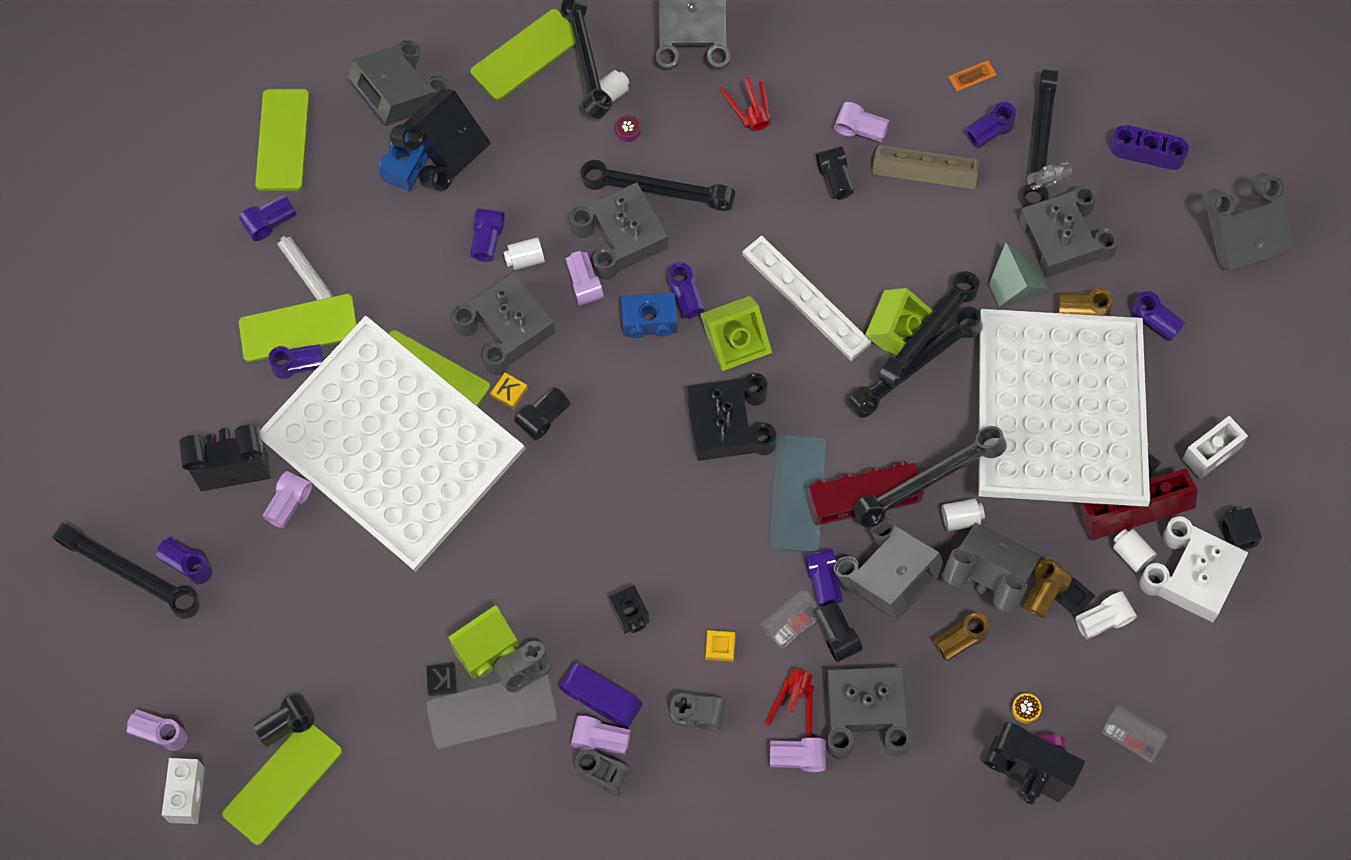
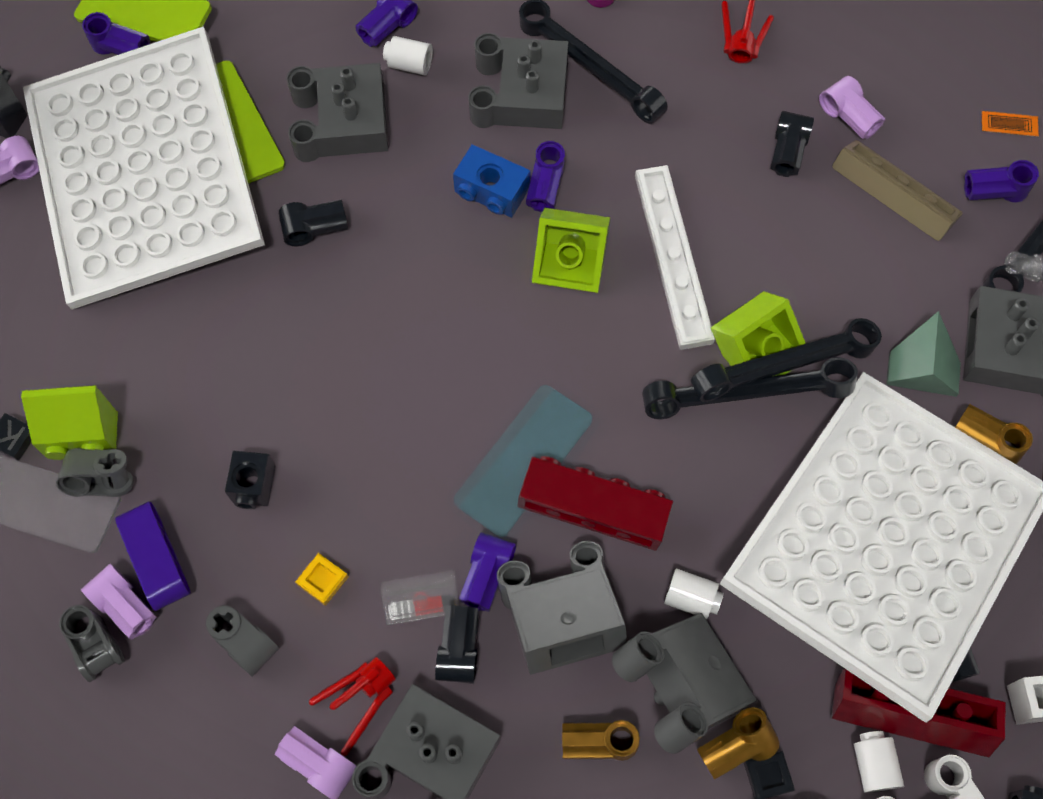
camera: 30 degrees right, 0 degrees up
yellow tile [490,373,528,410] -> none
lavender piece [565,251,604,306] -> none
black piece [687,373,776,461] -> none
black piece [853,426,1007,528] -> none

